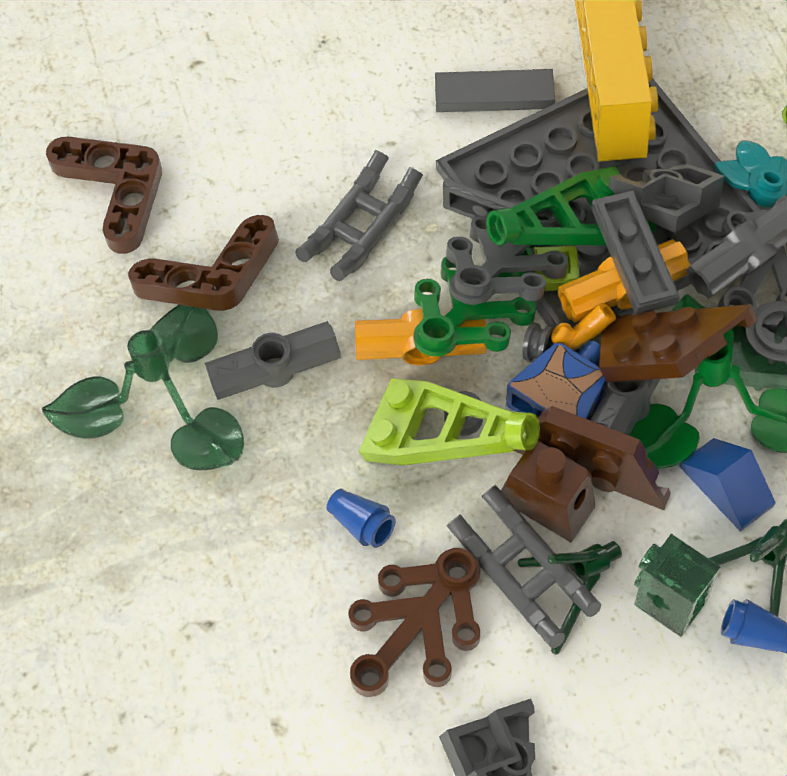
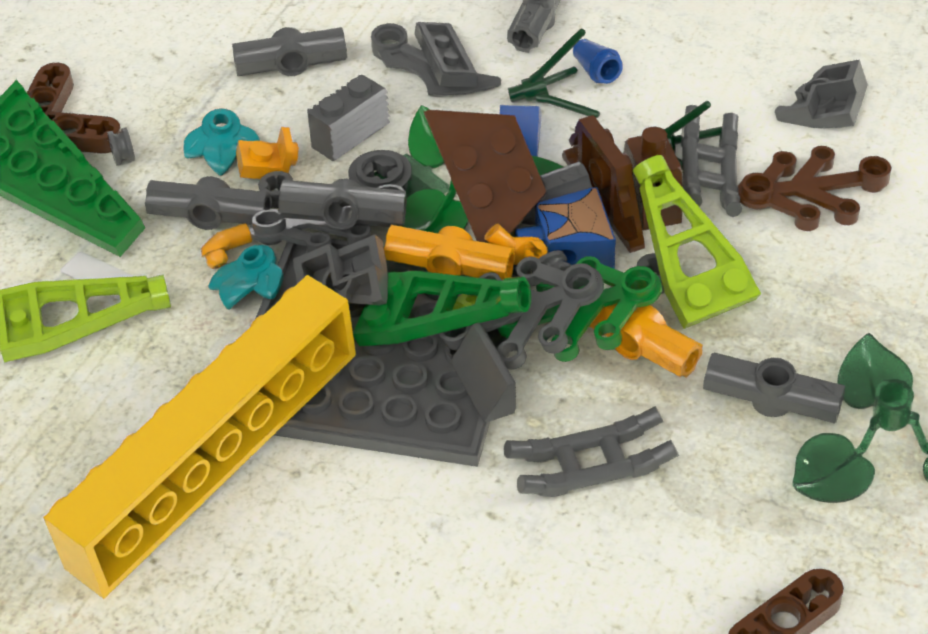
camera: 140 degrees left, 15 degrees down
reddish brown beam [128,215,279,311] -> none
blue cone [326,488,396,548] -> none
dark grey tile [435,69,555,112] -> none
dark grey tile [591,190,680,315] -> none
clear green brick [634,534,721,637] -> none

